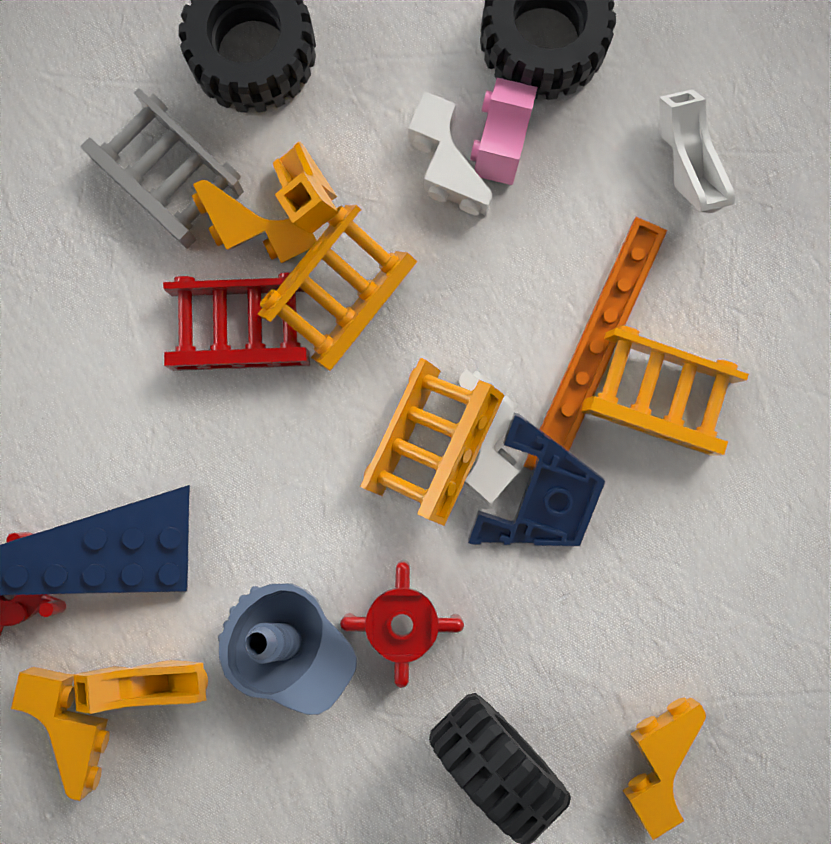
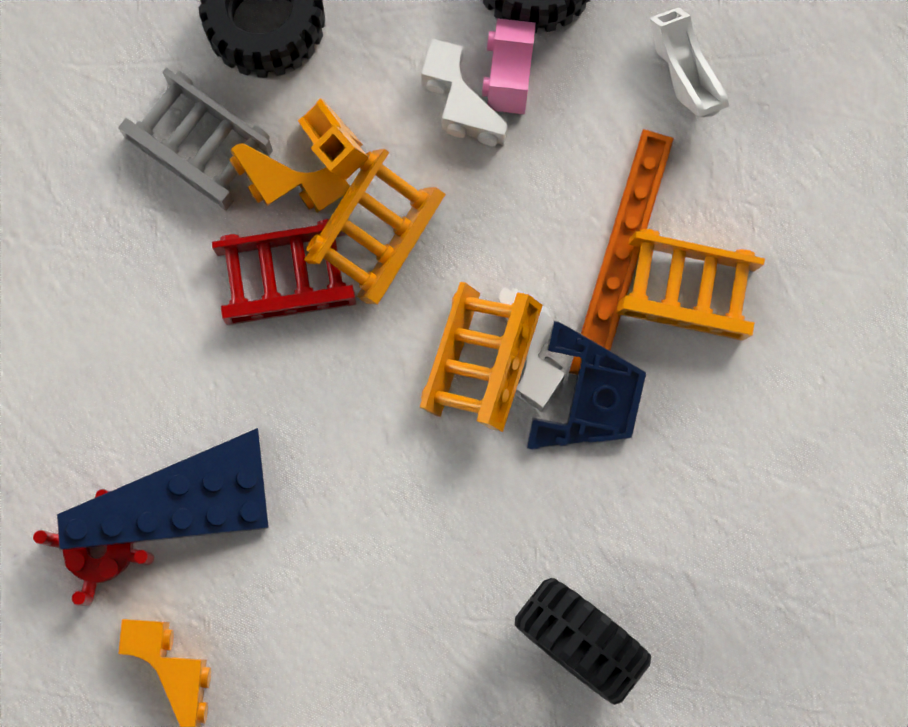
camera: 10 degrees left, 5 degrees down
light orange arch [73,660,208,714] -> none
sand blue piece [218,583,357,715] -> none
red plate [340,560,464,688] -> none
light orange arch [622,697,706,840] -> none

